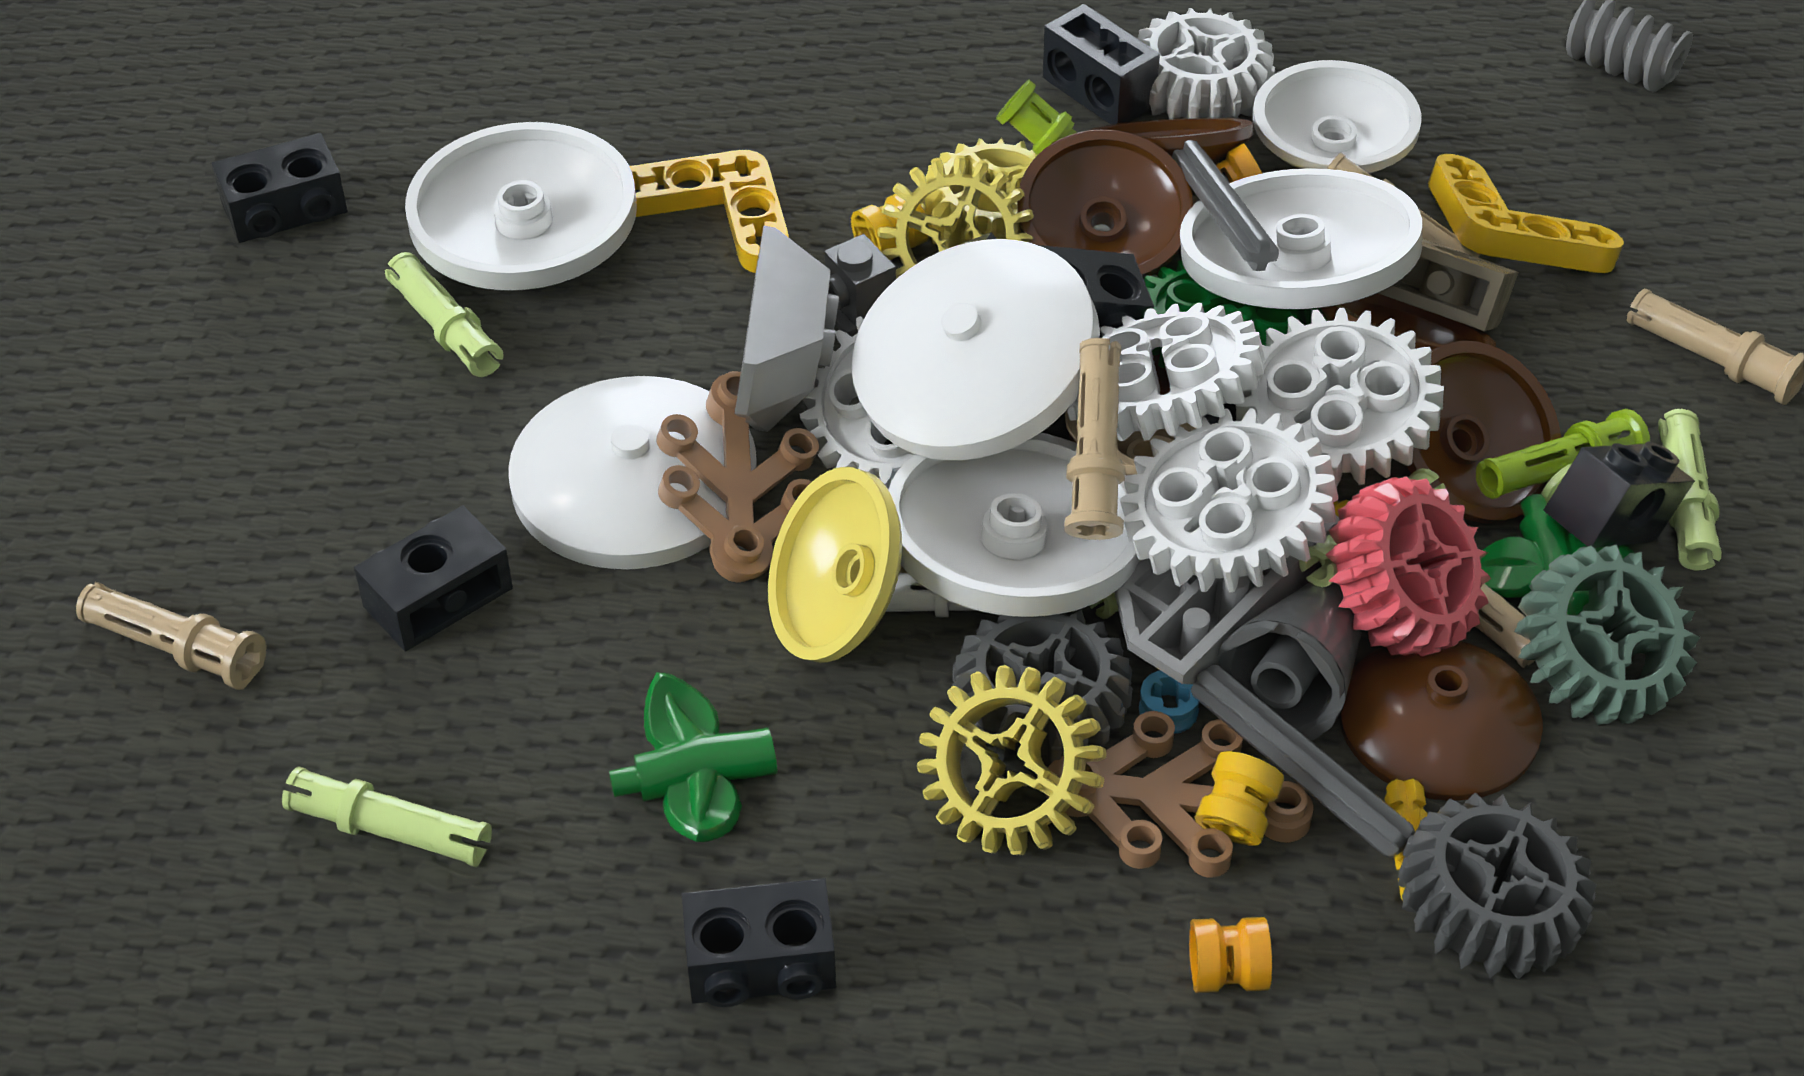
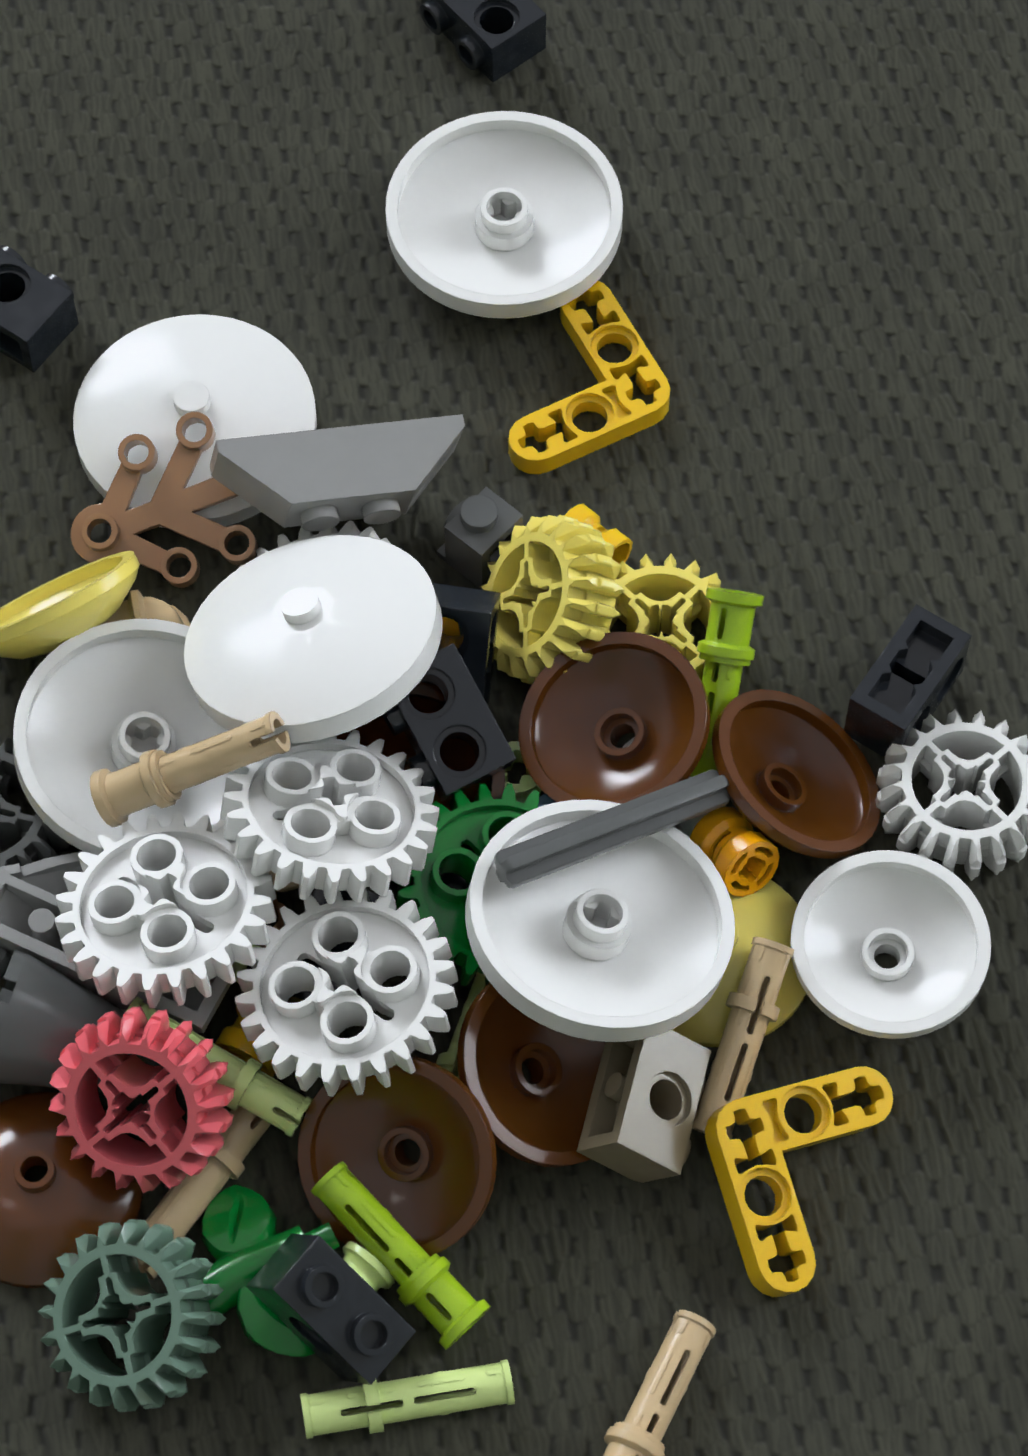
camera: 75 degrees right, 15 degrees up
yellowish green pin [385,252,503,377] -> none

